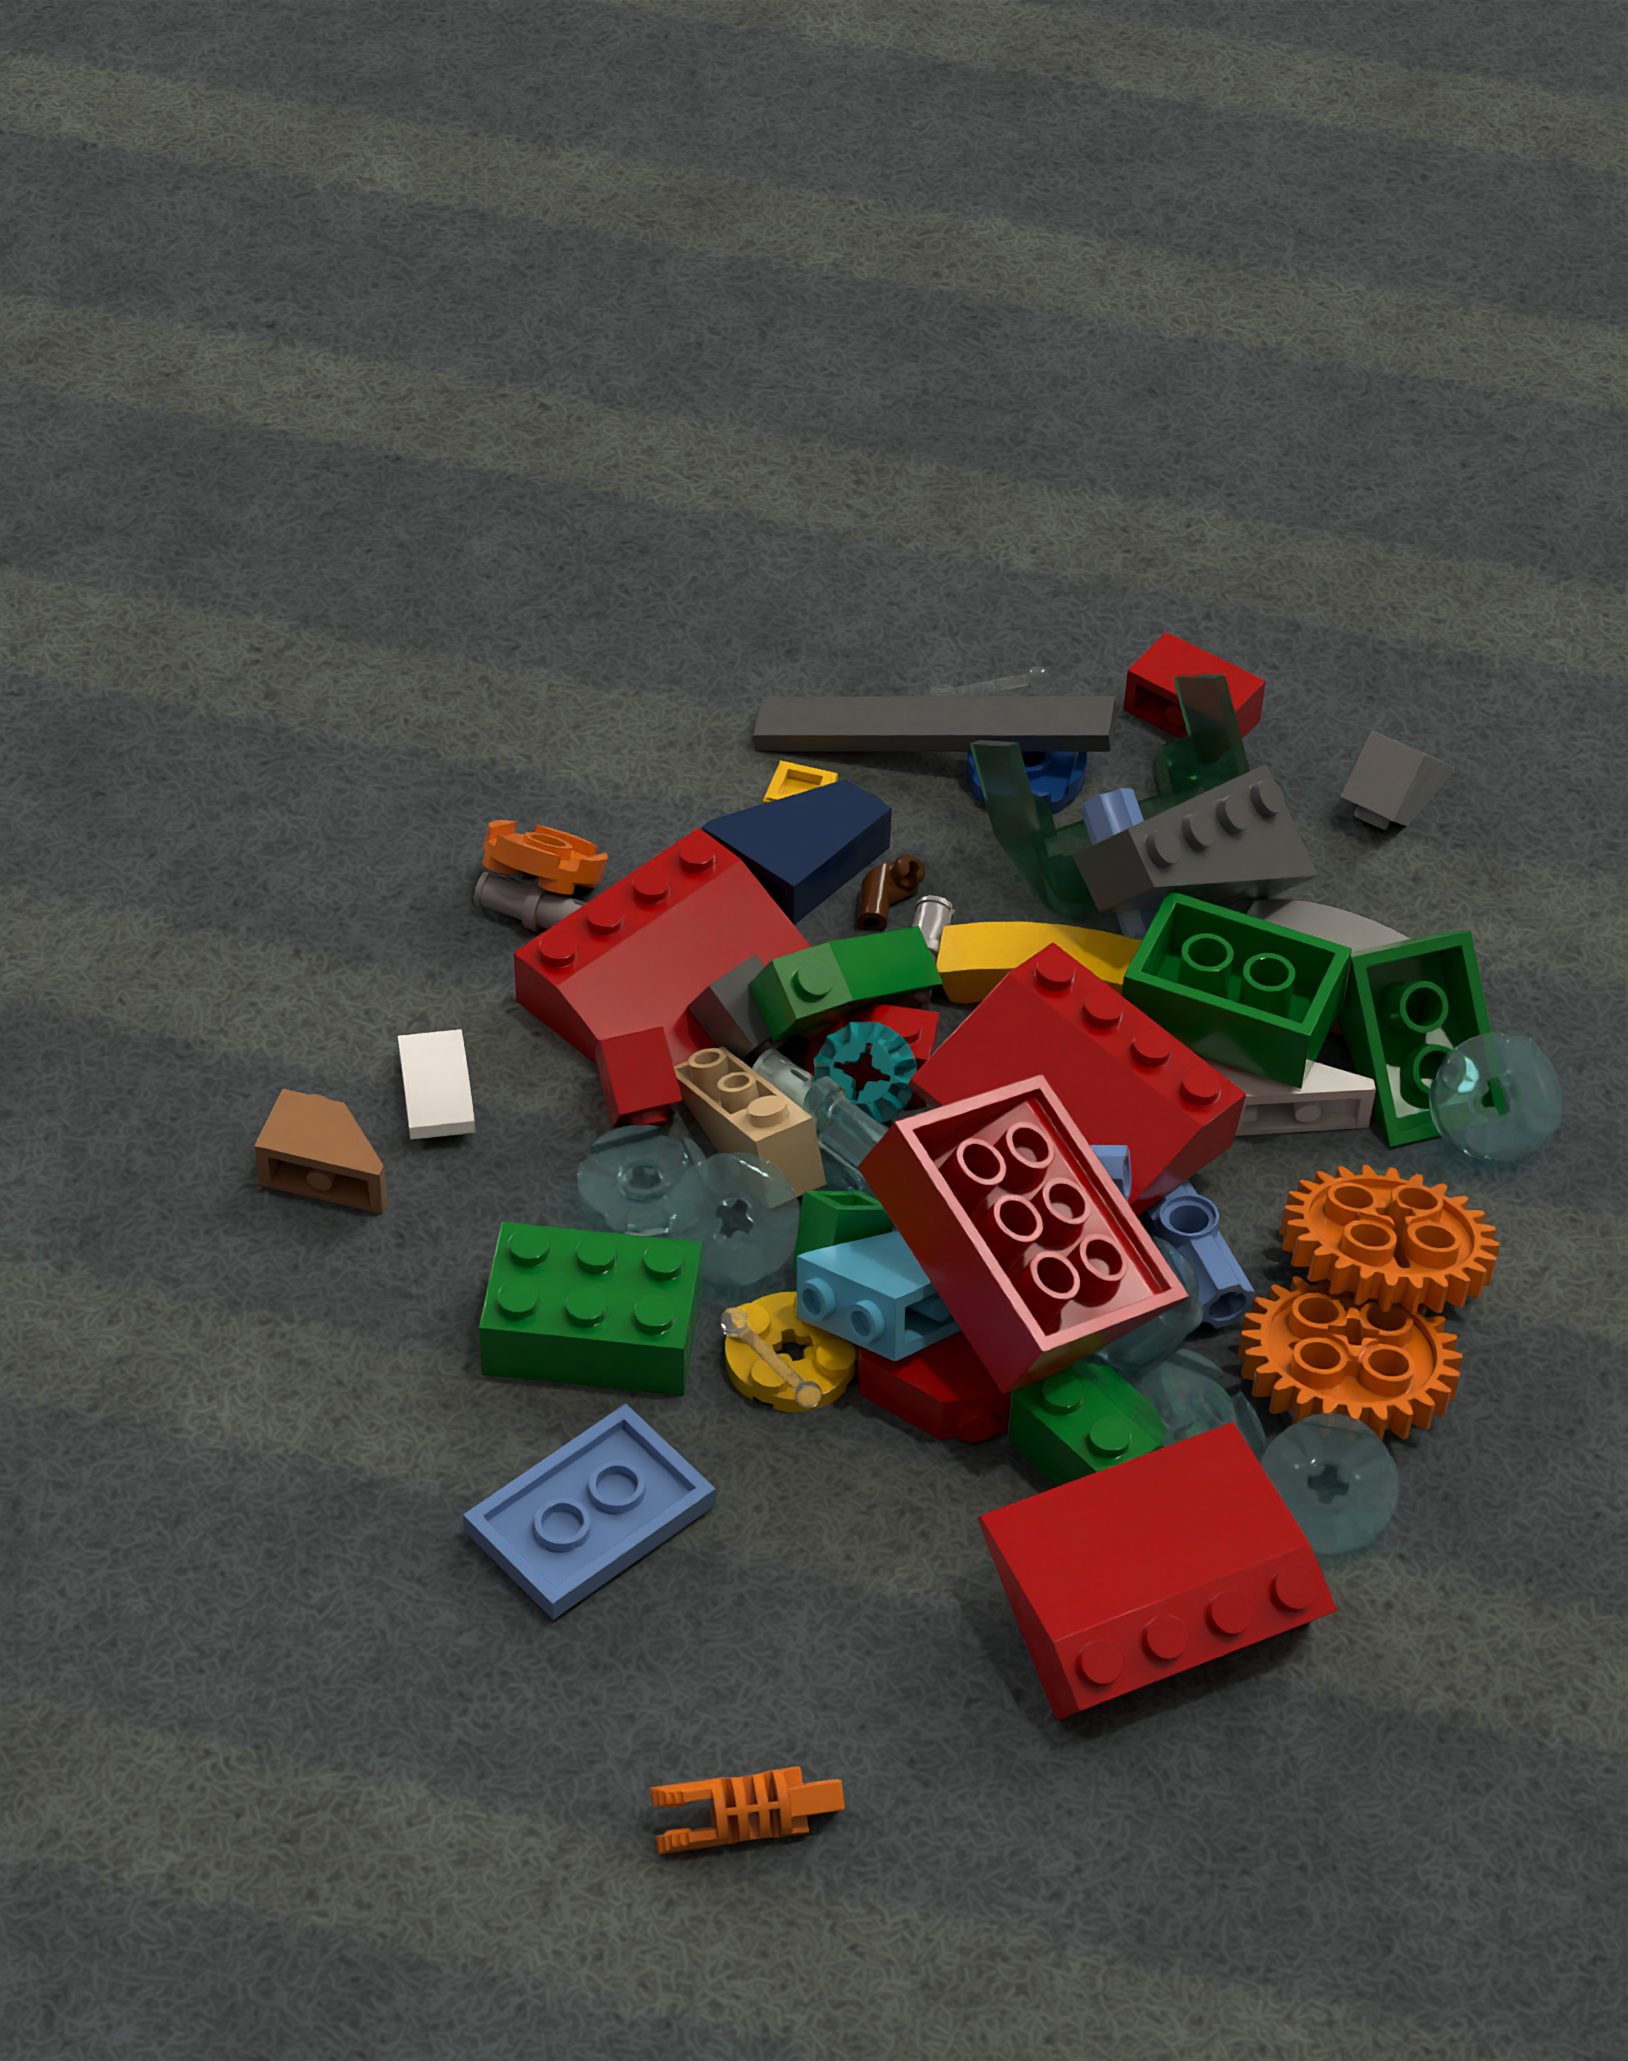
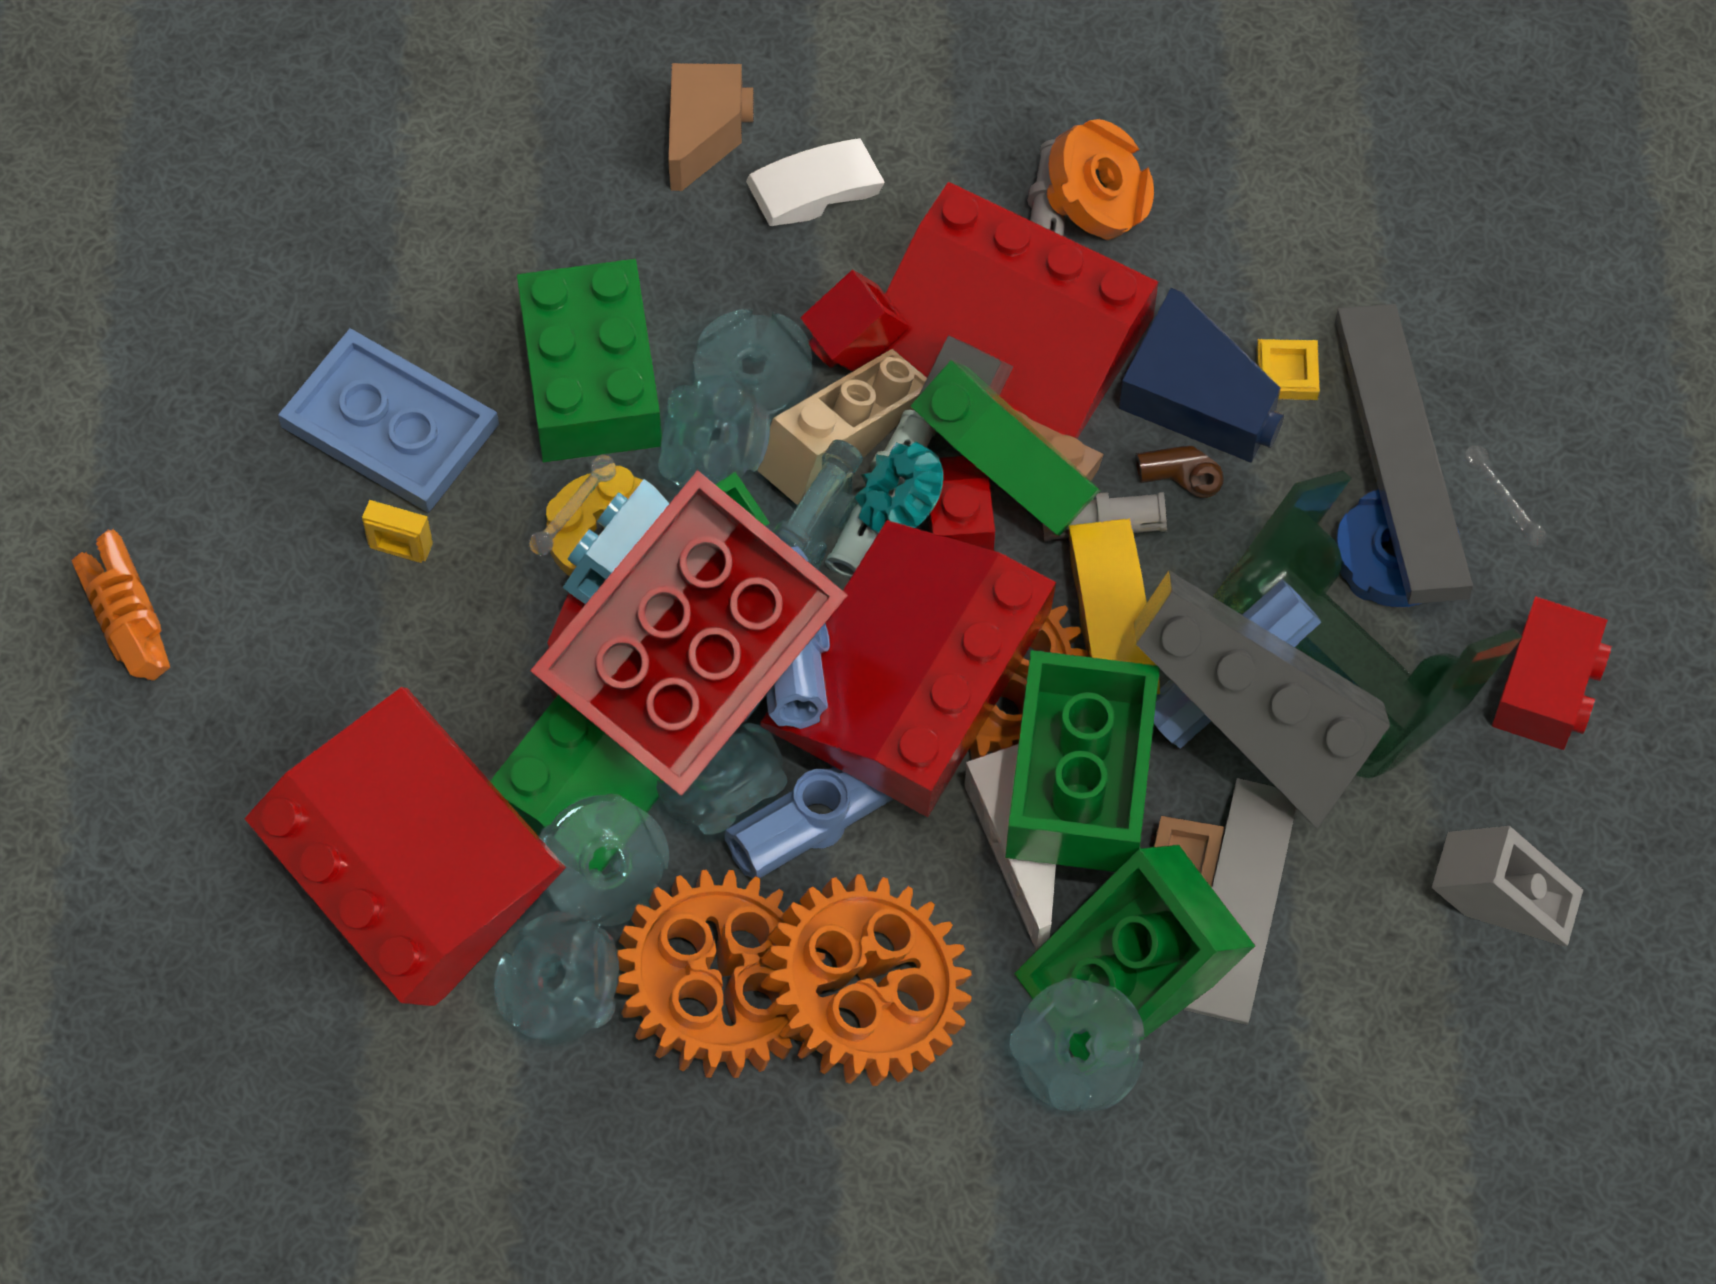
camera: 75 degrees right, 15 degrees up
none -> yellow tile [362,500,433,563]

